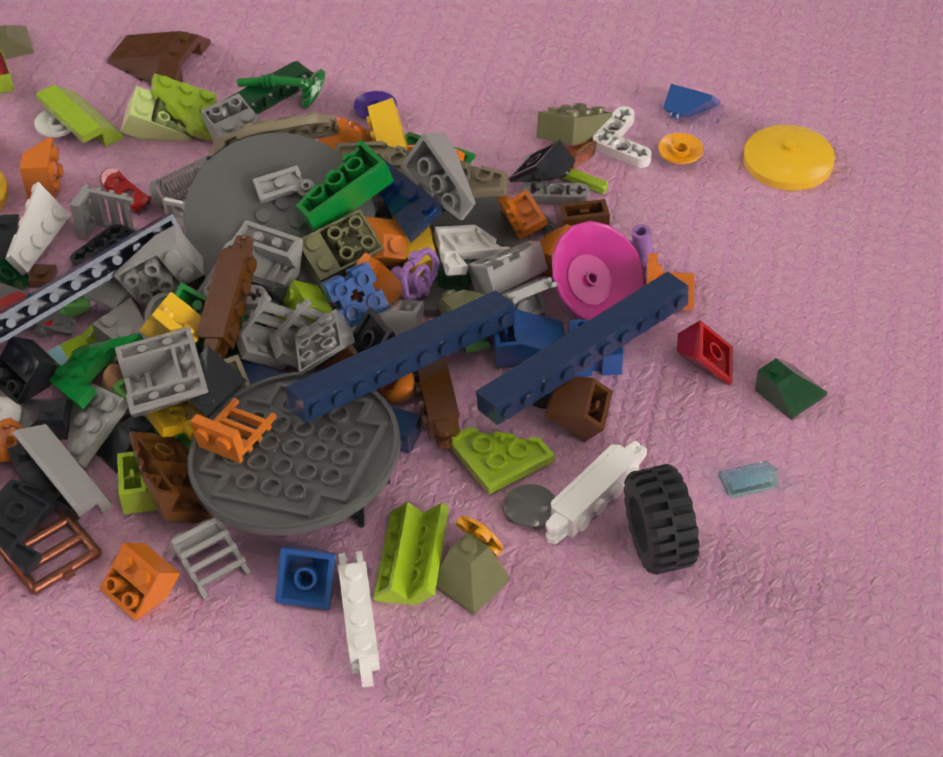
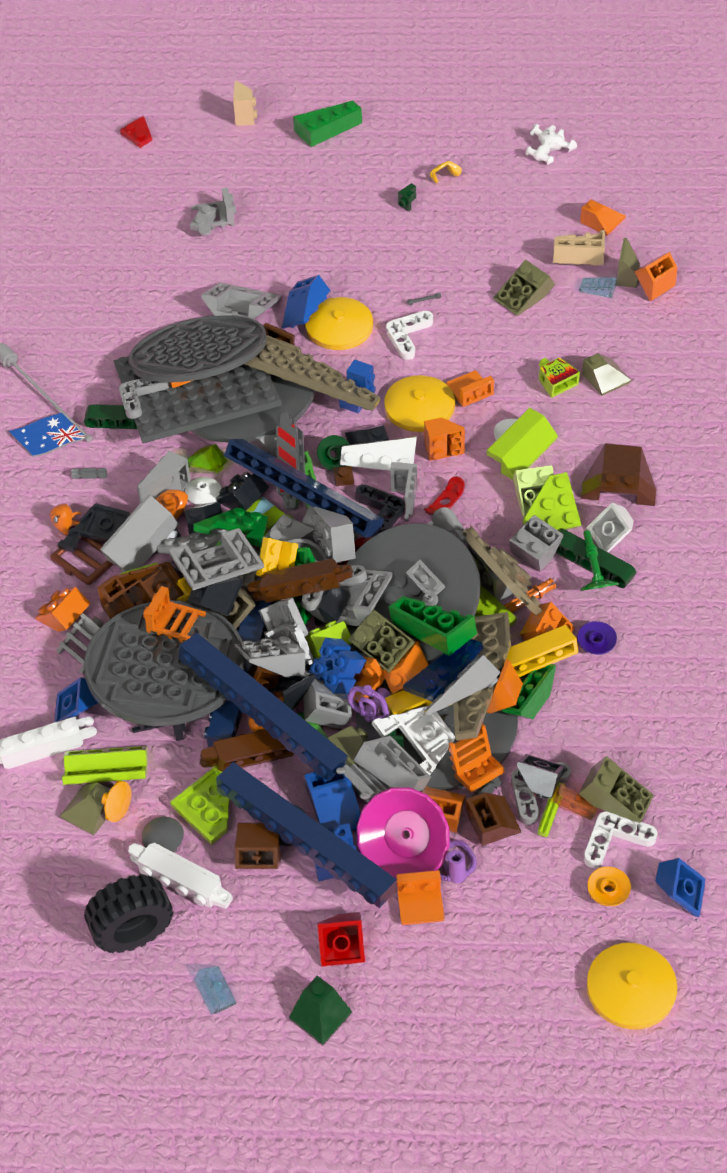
camera: 80 degrees right, 5 degrees up
none -> white slope [586,502,634,553]

